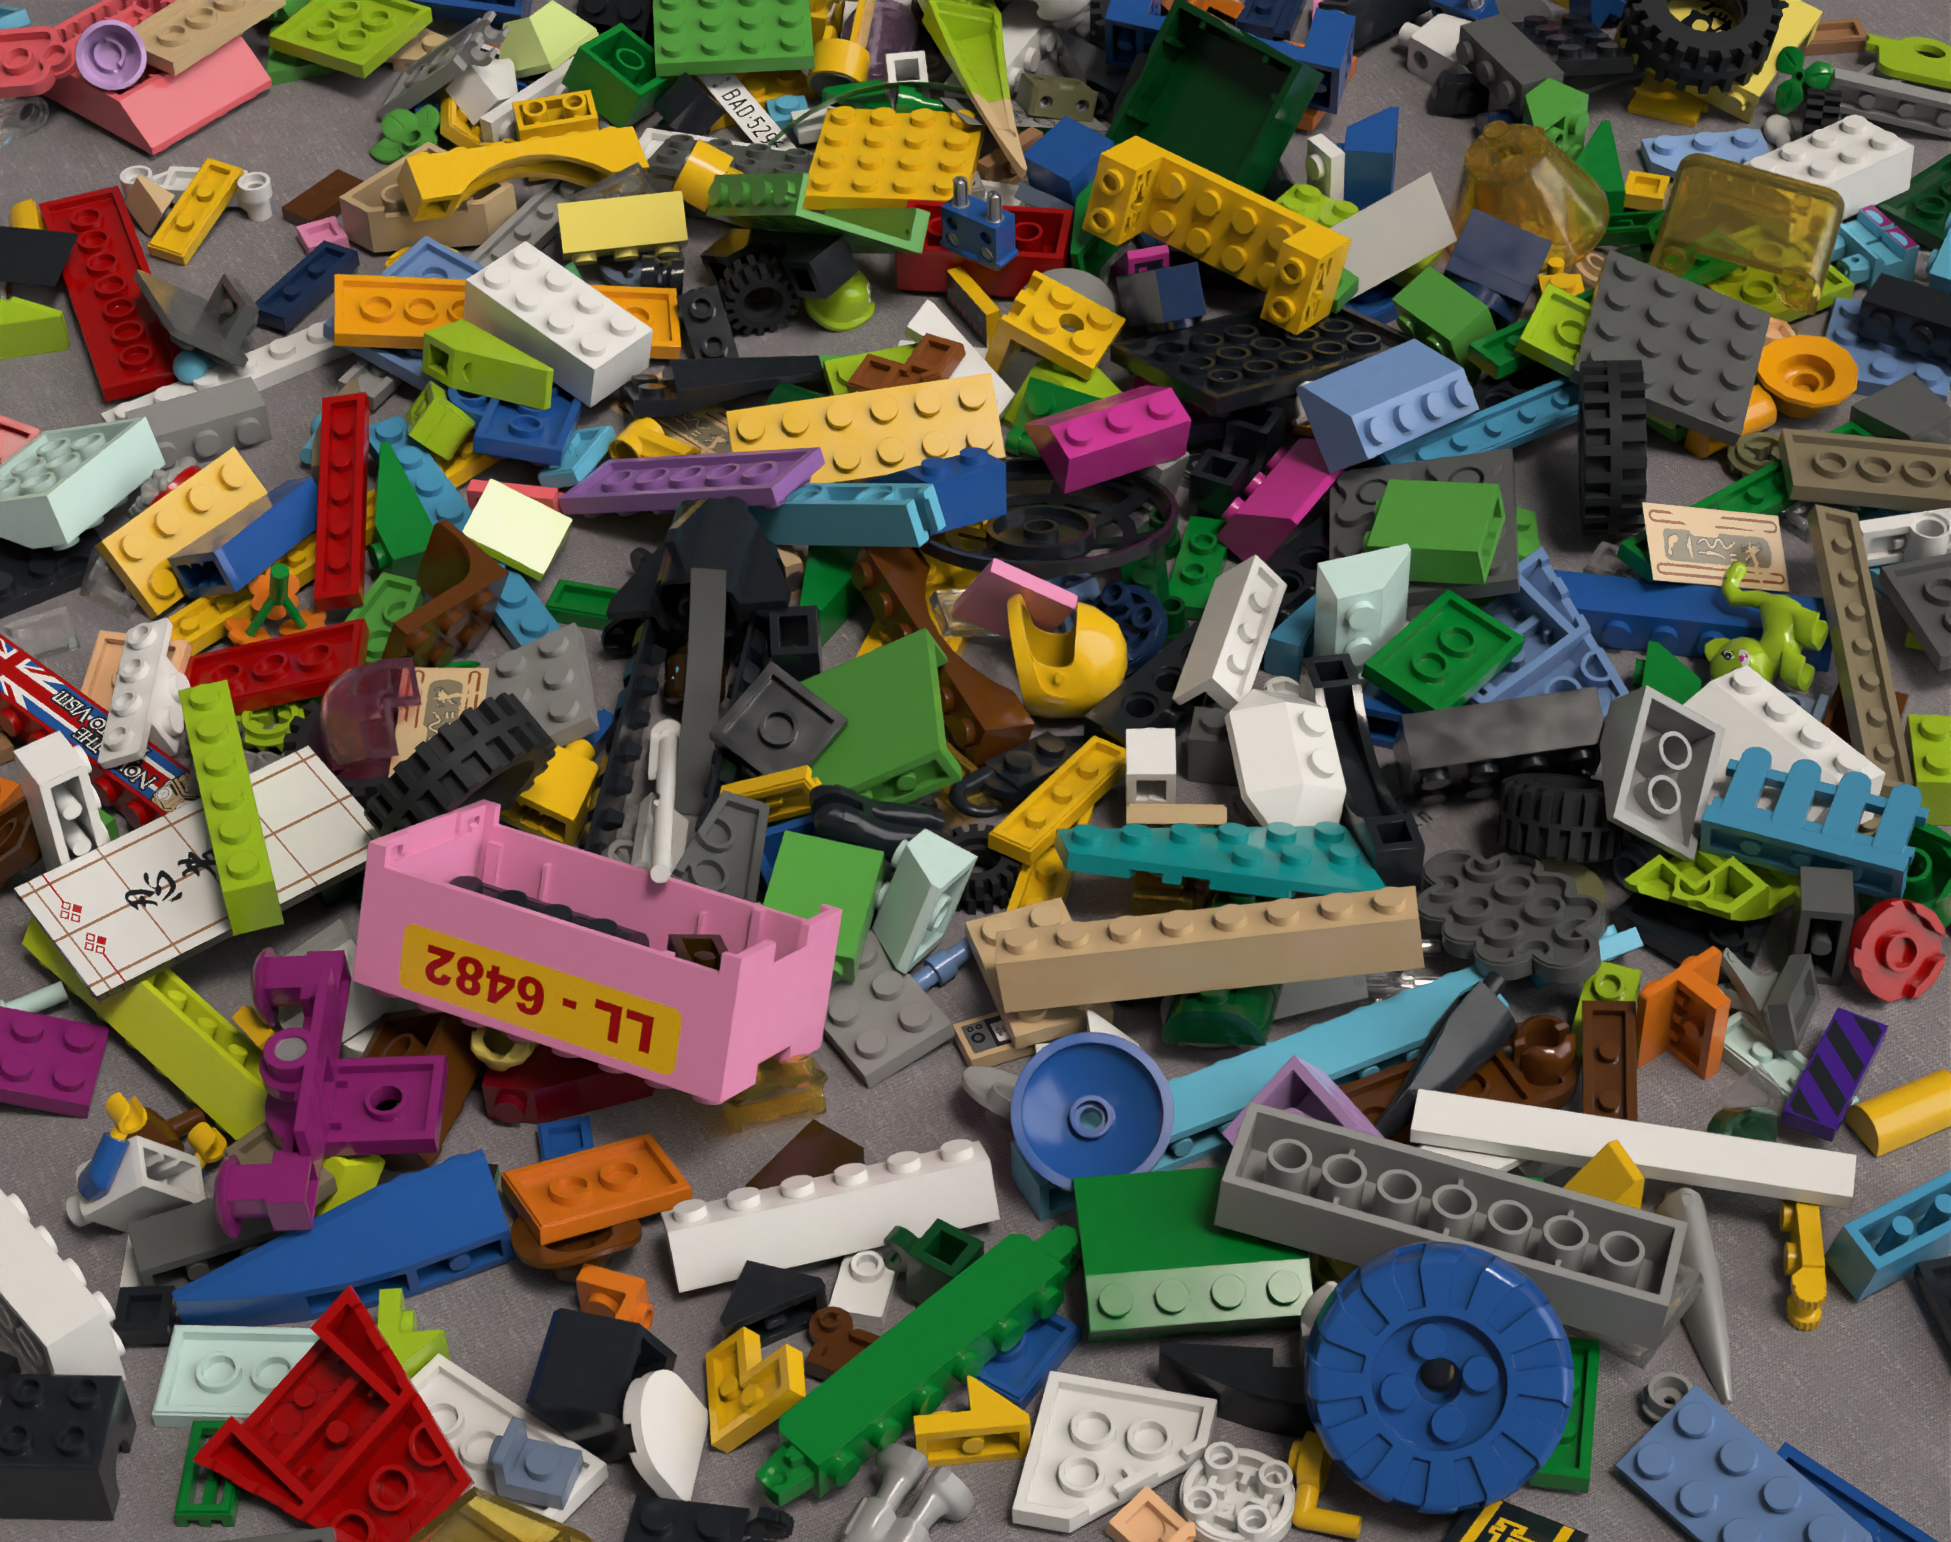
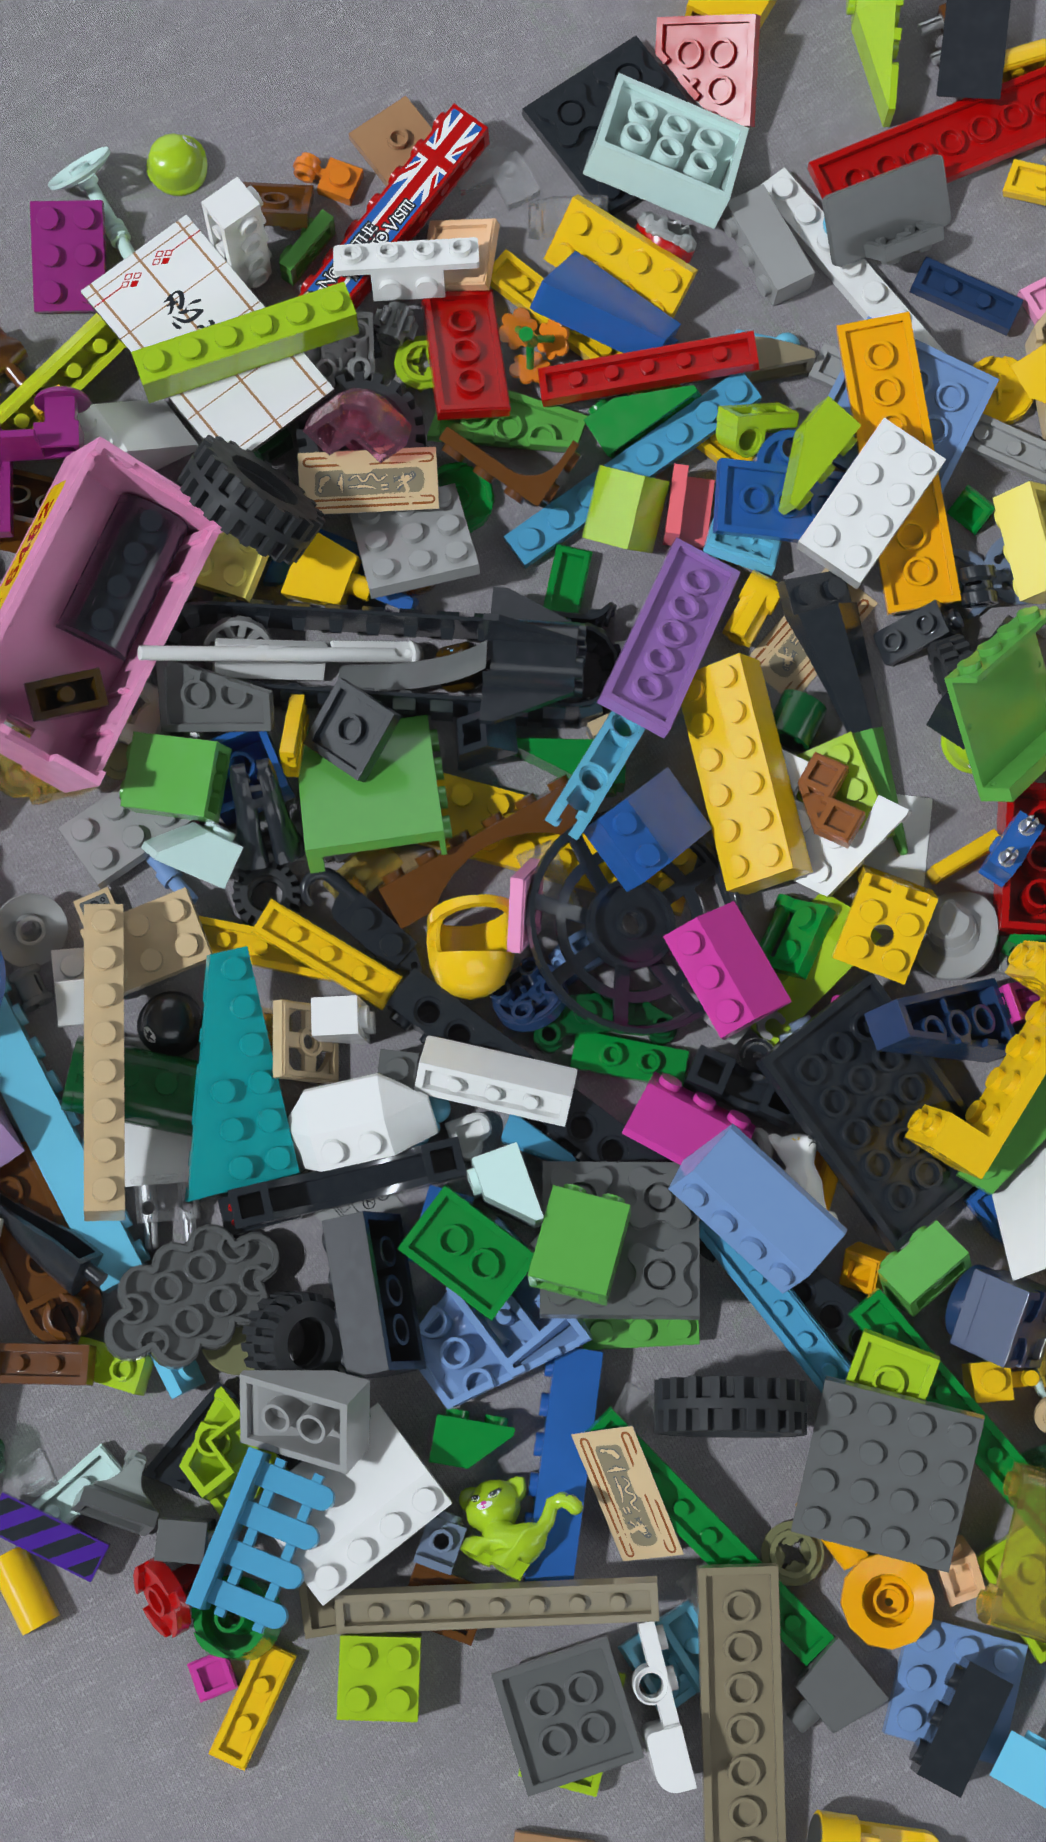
camera: 80 degrees right, 35 degrees up
orange bracket [1636,946,1731,1081] -> none

